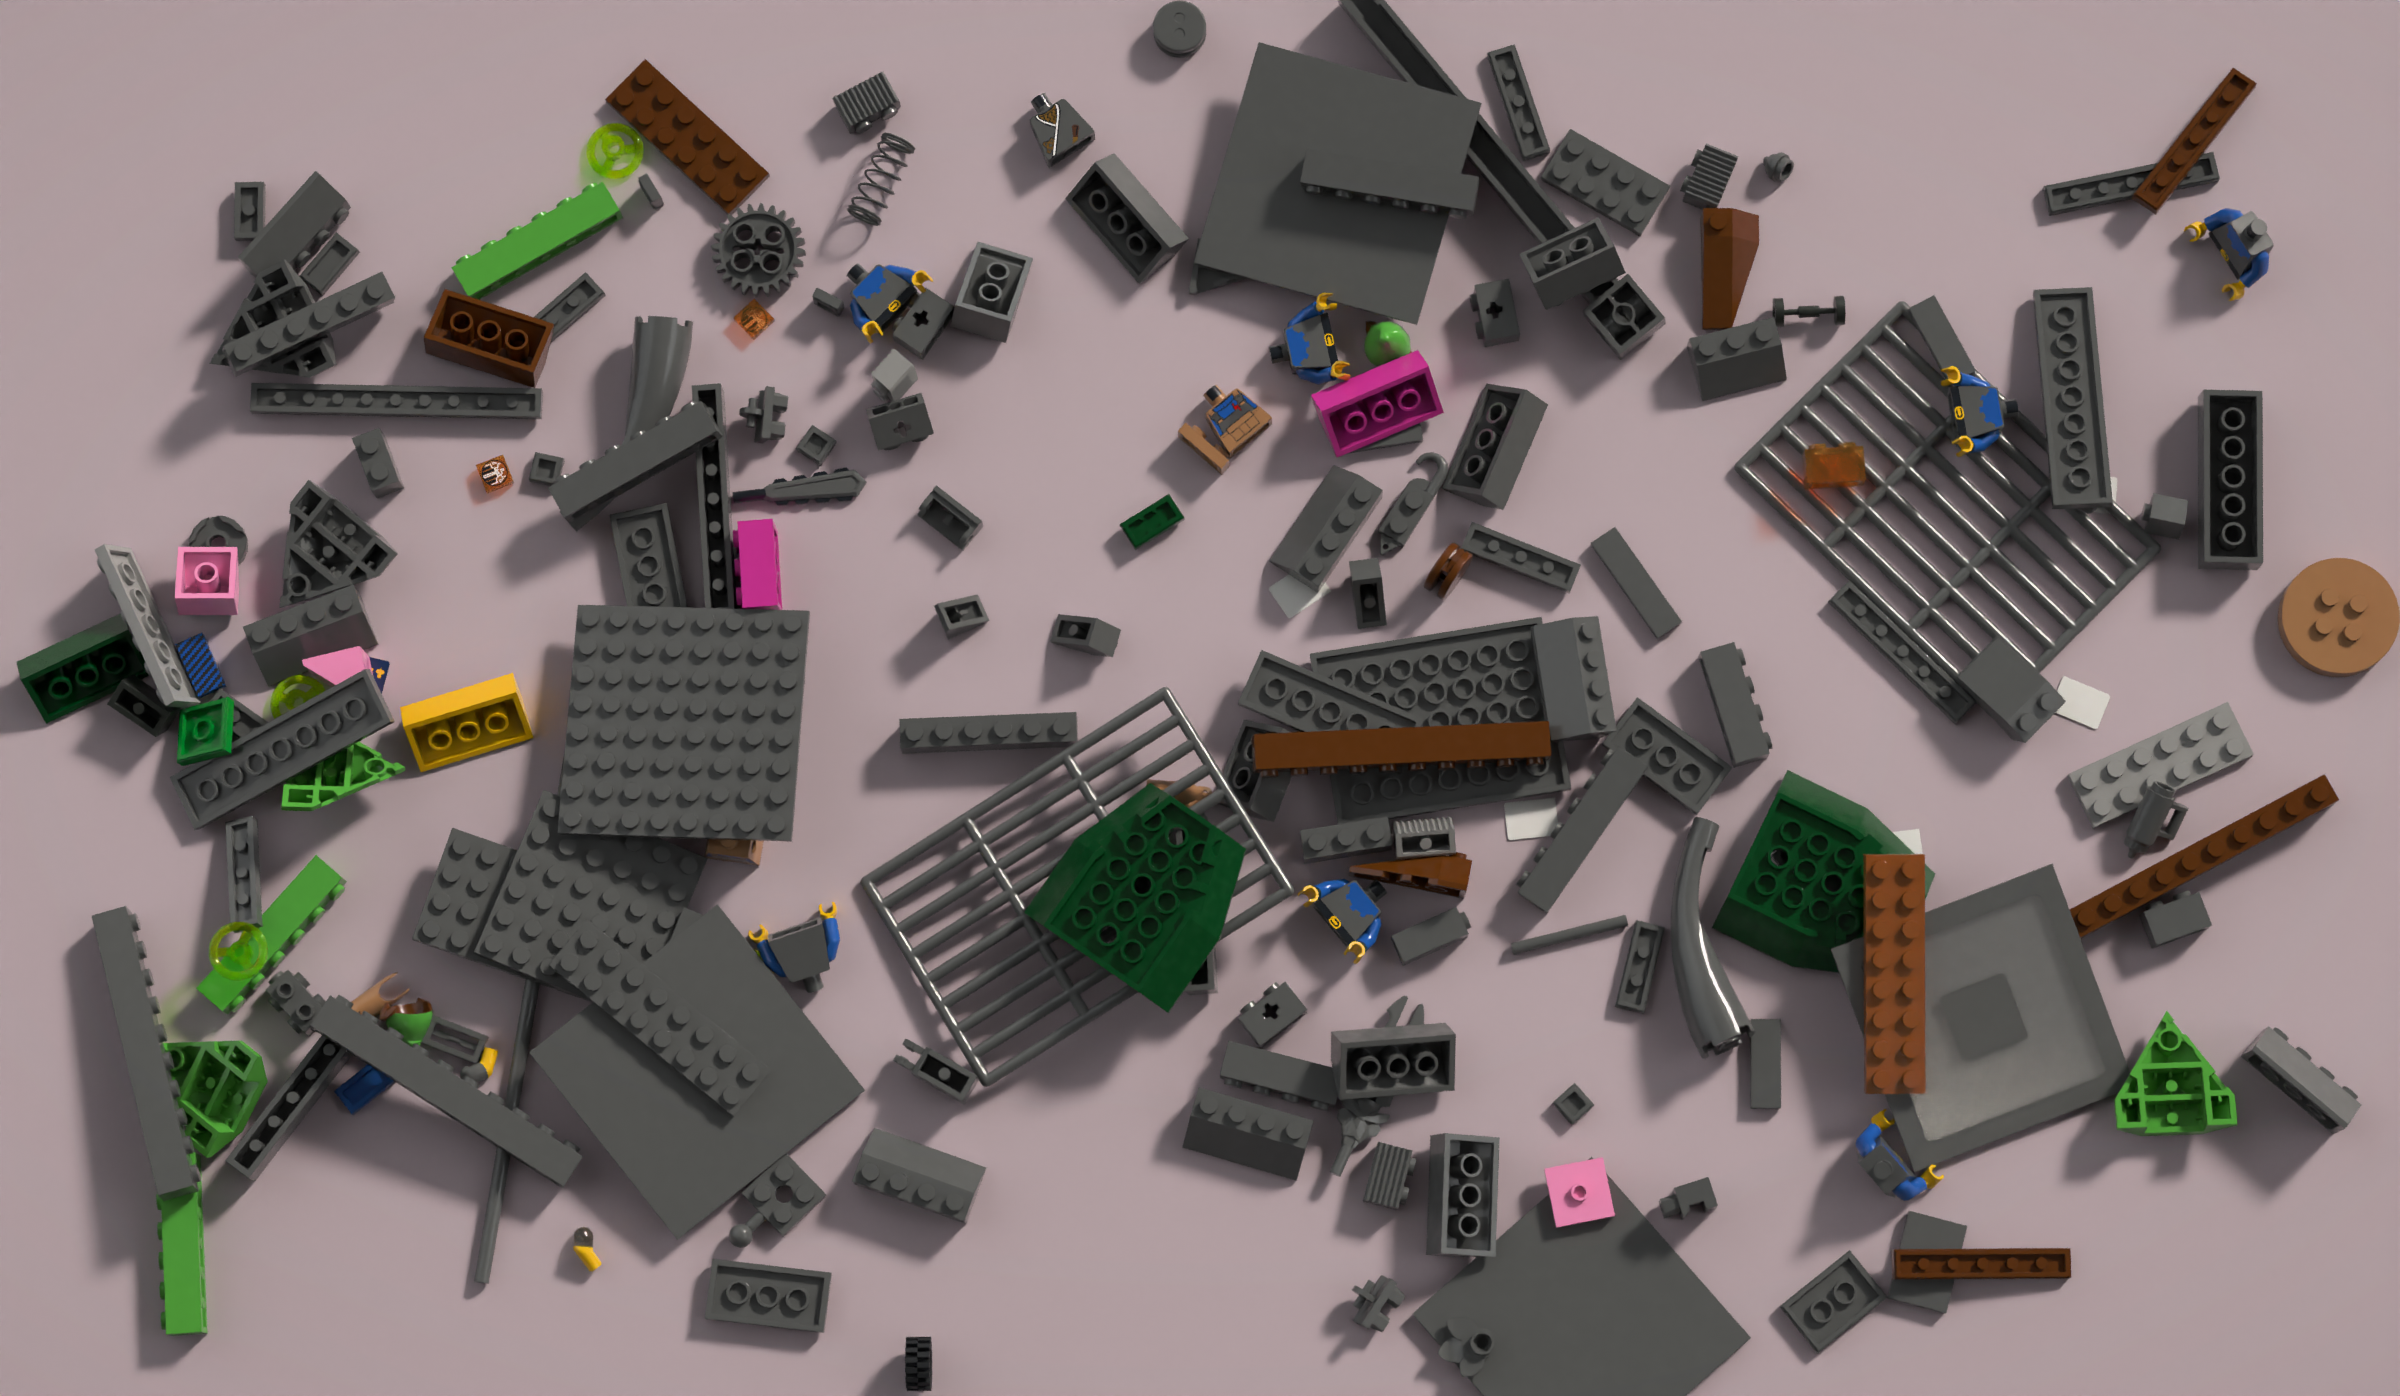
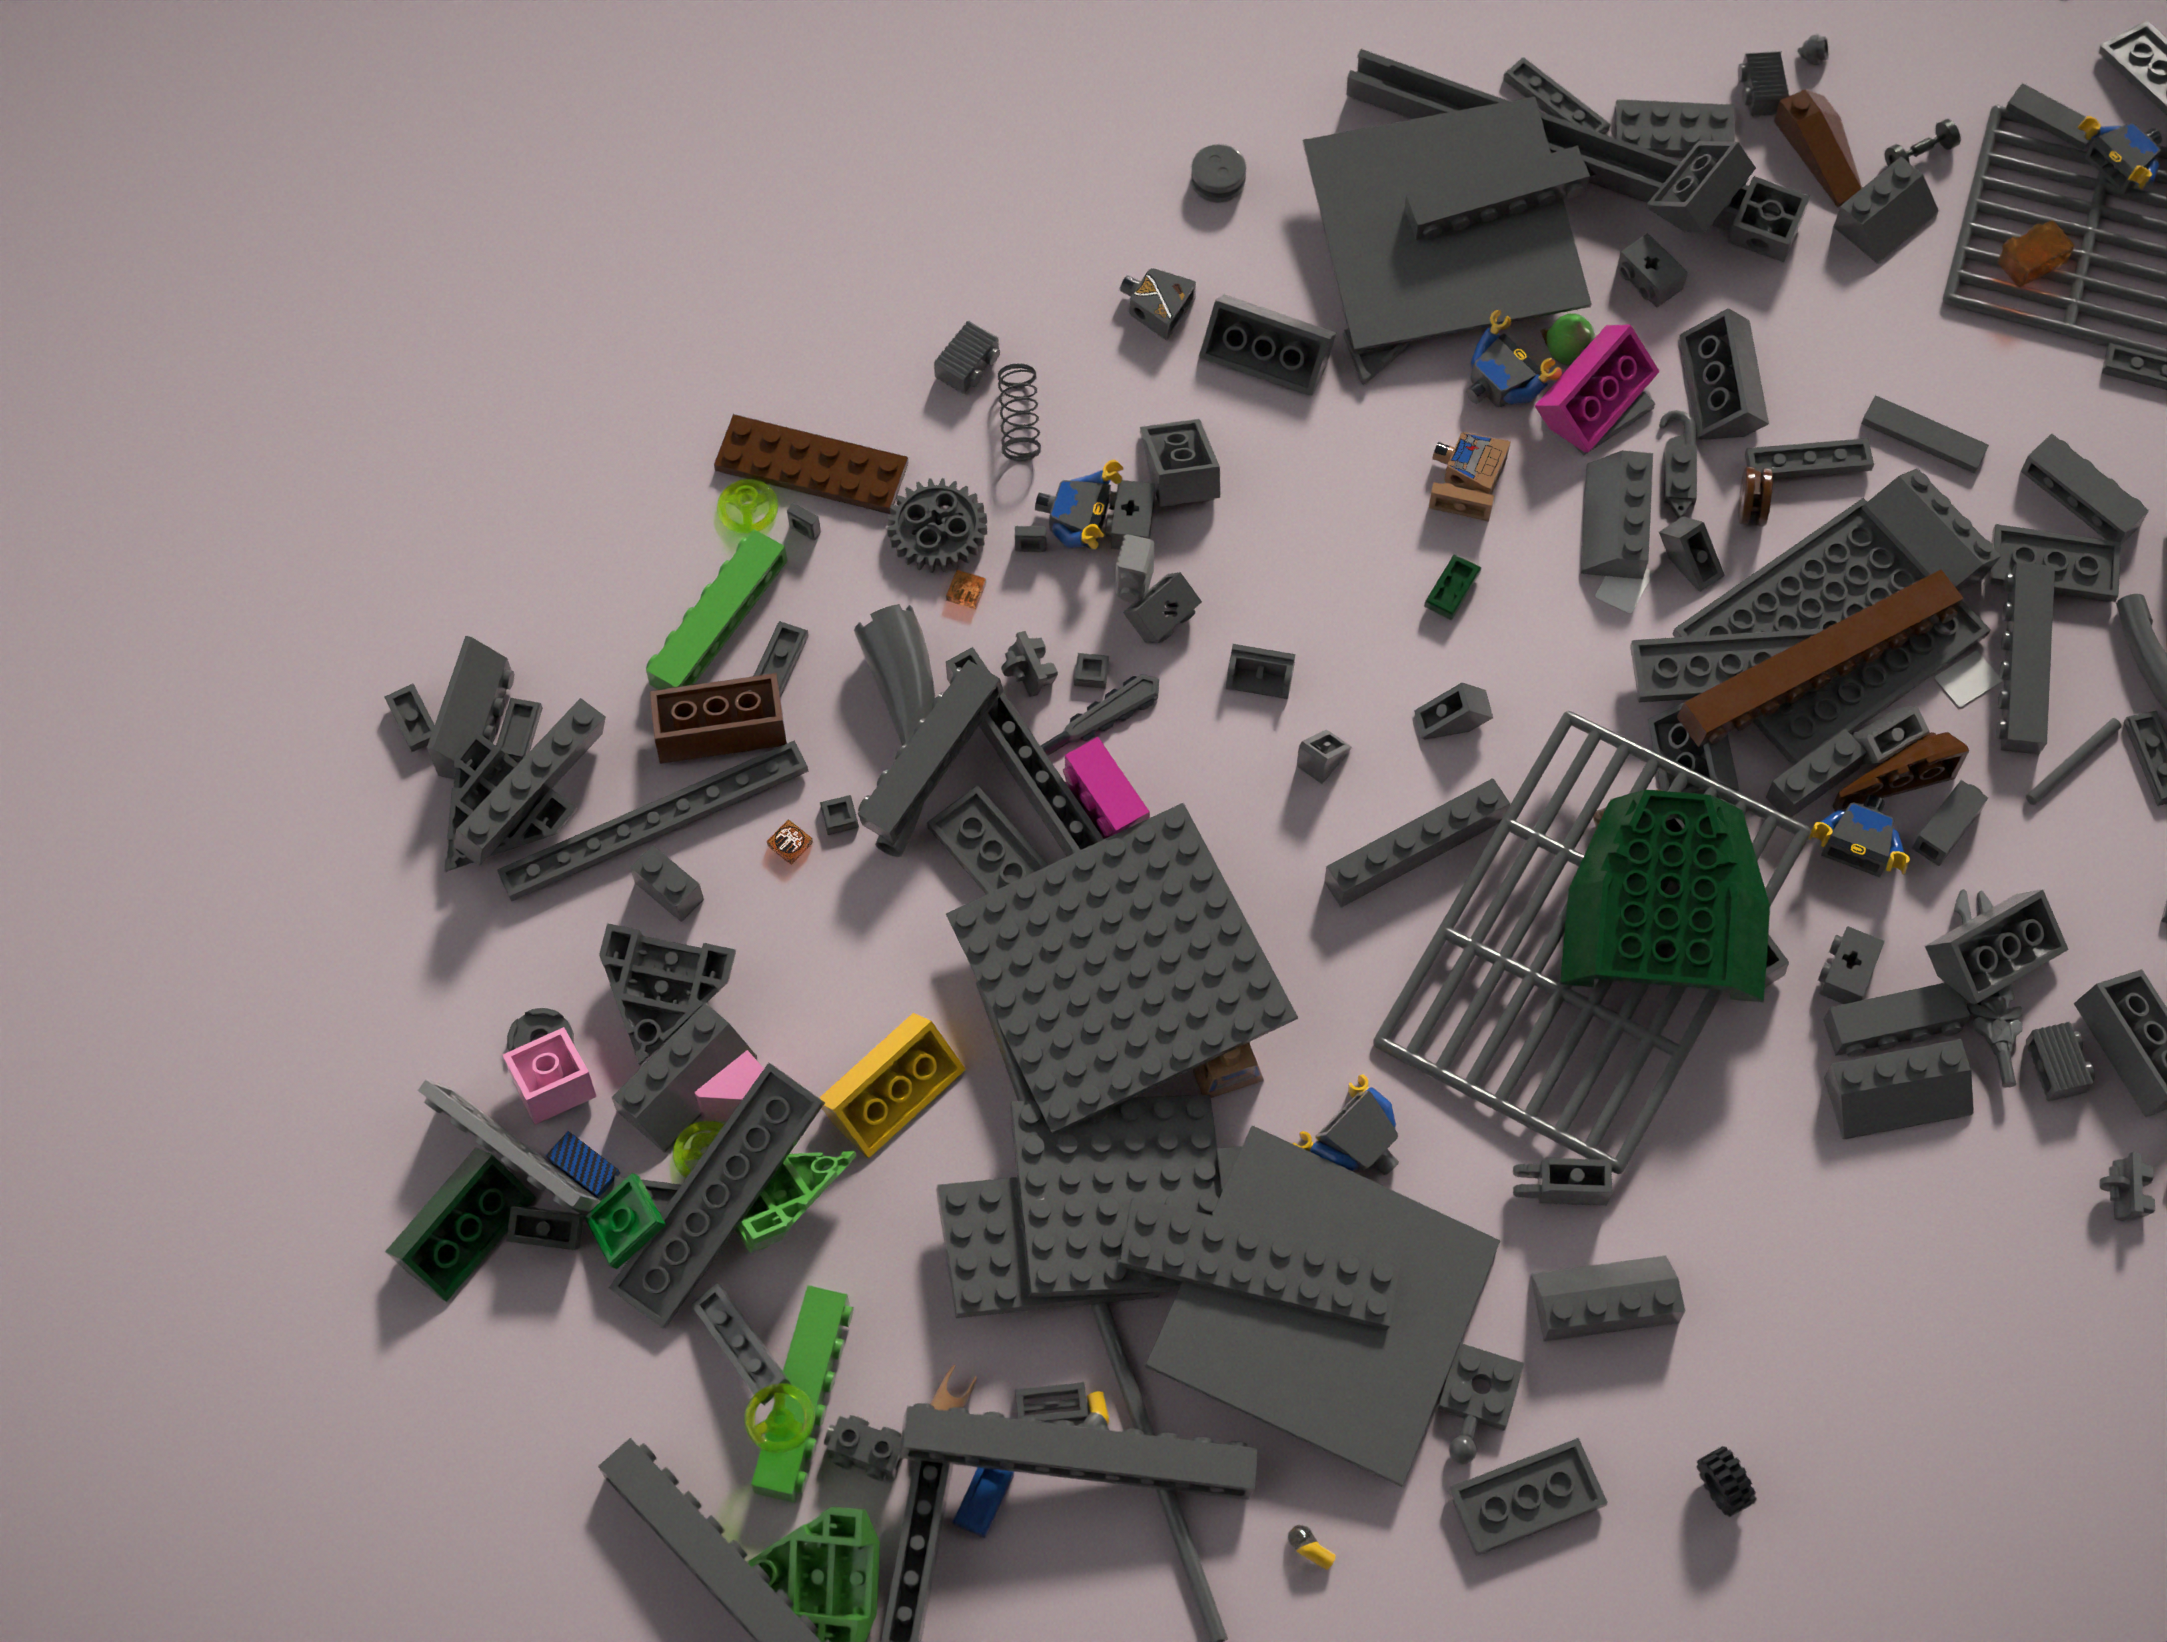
camera: 30 degrees left, 15 degrees down
bright green hat [380,998,434,1047] -> none

